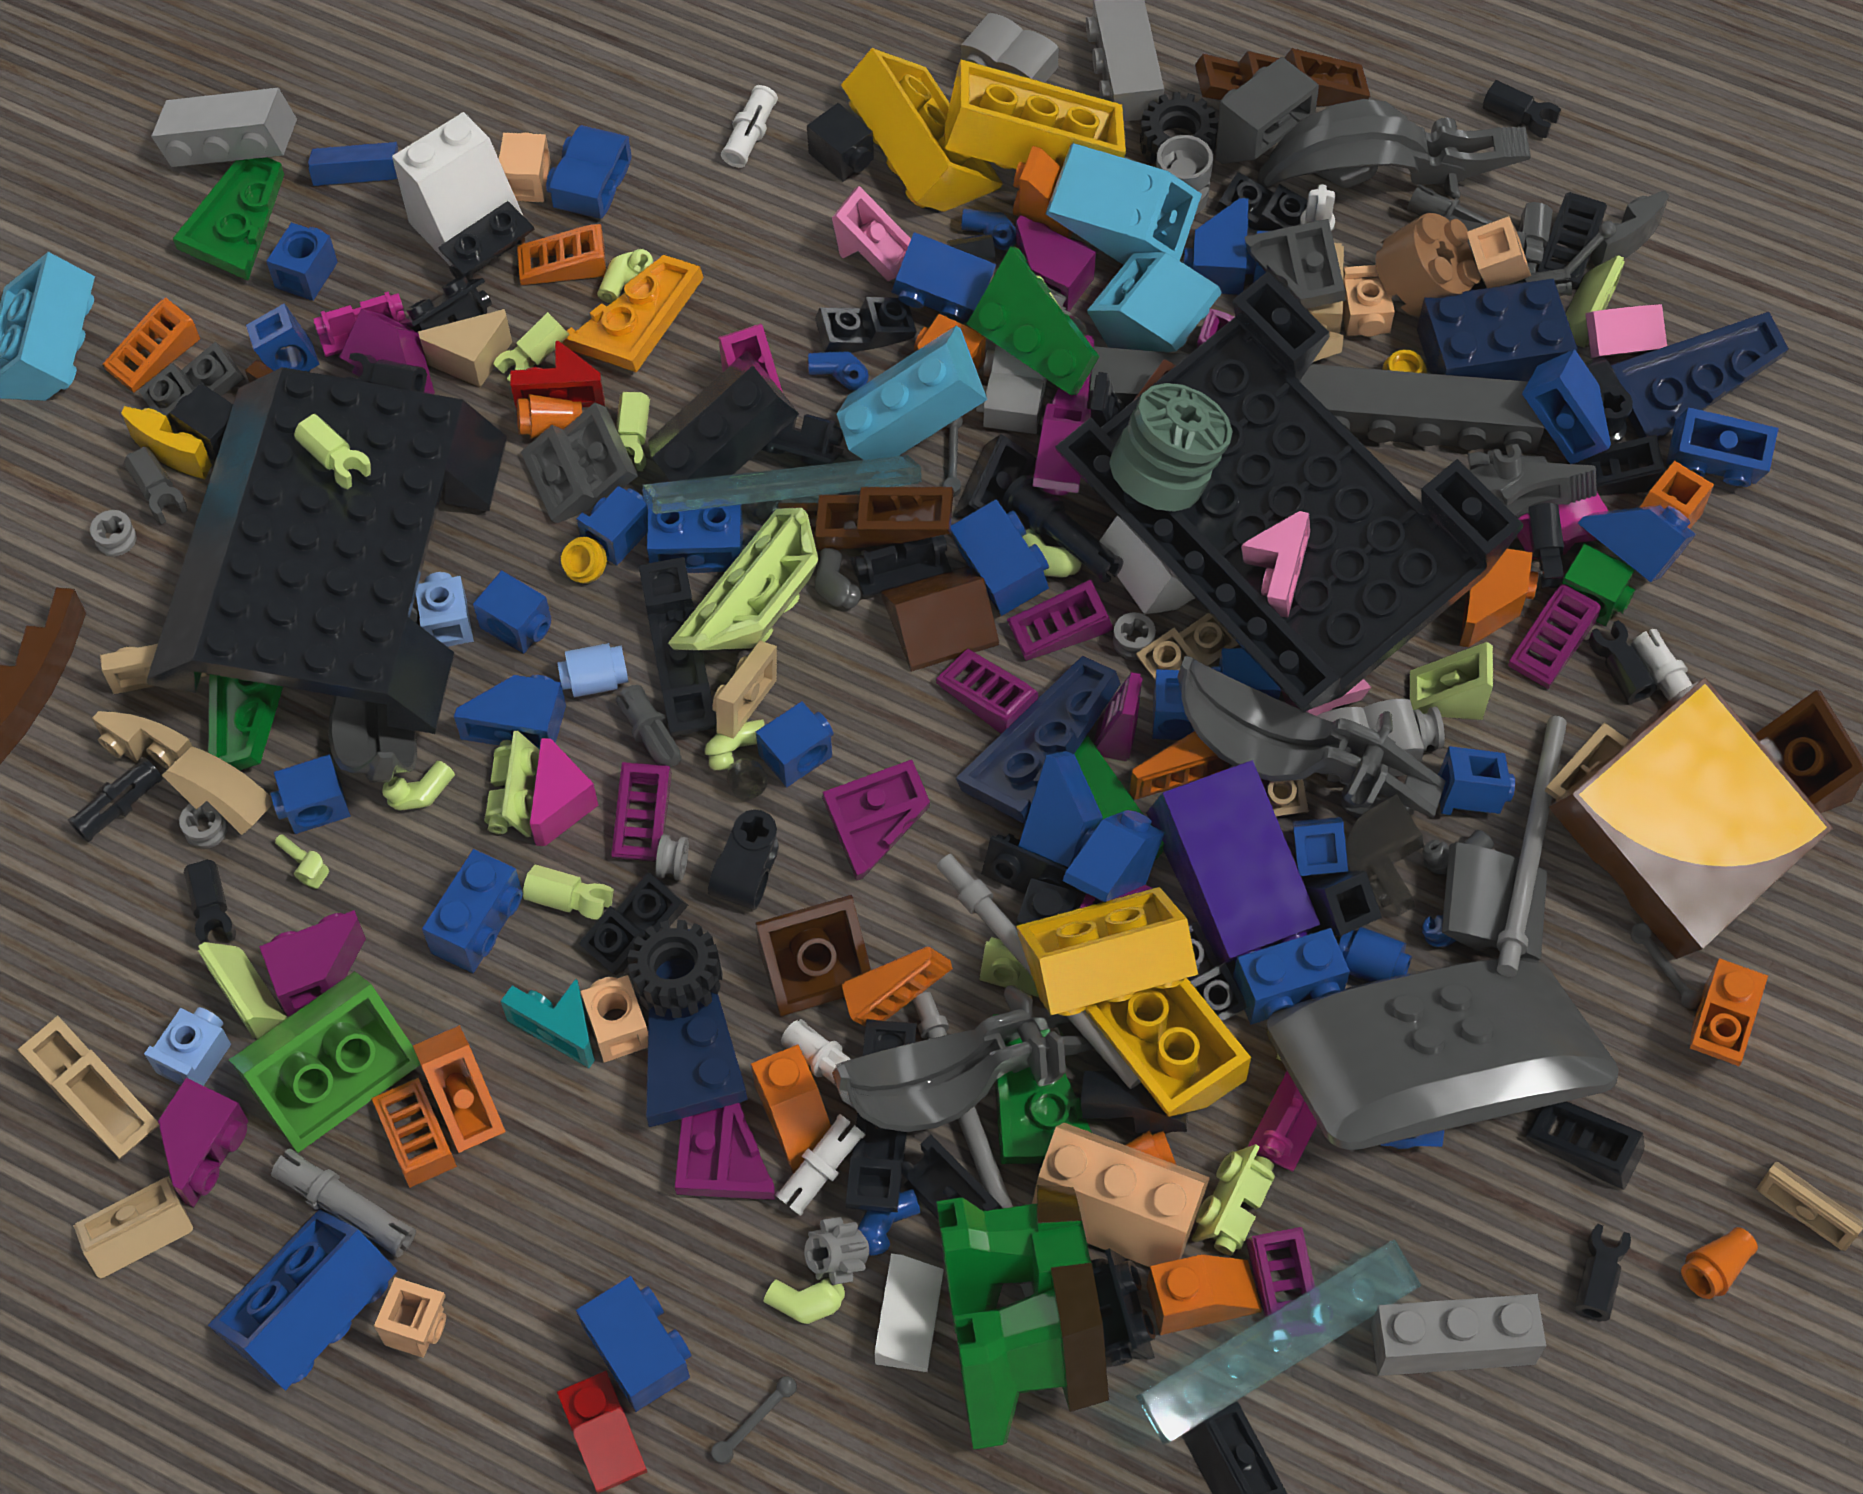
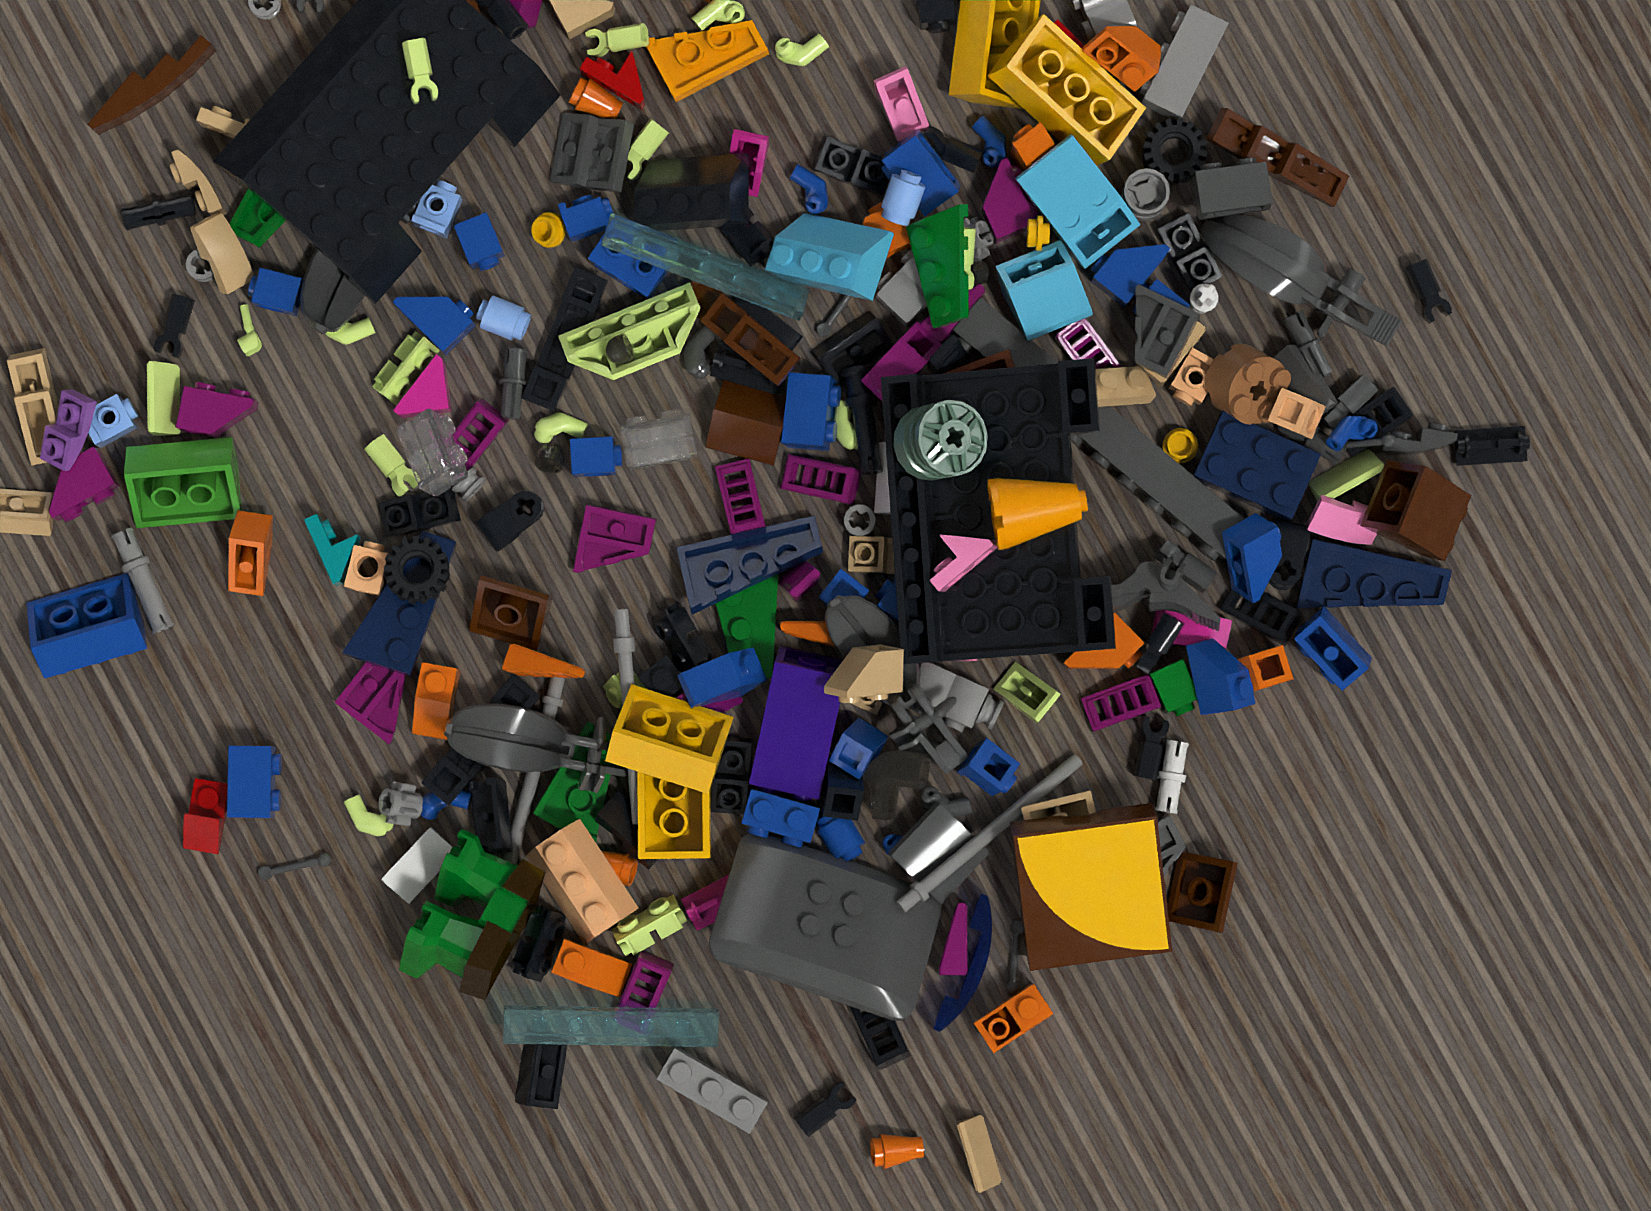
camera: 35 degrees right, 25 degrees up
orange slope [371,1078,457,1188] -> none
light nougat brick [374,1277,446,1358] -> none
blue brick [422,849,523,973] -> none
tan plate [712,641,777,739] -> none
white pin [775,1114,865,1216] -> none
white axle [781,1019,850,1085] -> none
blue slope [1019,751,1103,867] -> none
none -> medium lavender slope [40,389,97,471]
none -> clear brick [396,409,468,496]
none -> clear smoke hinge [605,333,635,365]
none -> clear brick [619,409,698,471]
none -> yellowish green arm [775,33,829,66]
none -> tan slope [824,644,904,703]
none -> light blue brick [881,170,926,226]
none -> clear blue slope [933,894,992,1032]
none -> magenta slope [938,903,968,975]
none -> light orange cone [987,478,1088,550]
none -> yellow plate [1027,215,1050,251]
none -> orange slope [1082,26,1162,92]
none -> blue arm [1326,416,1378,451]
none -> reddish brown slope [1360,460,1472,561]
none -> black hinge [1454,426,1530,466]

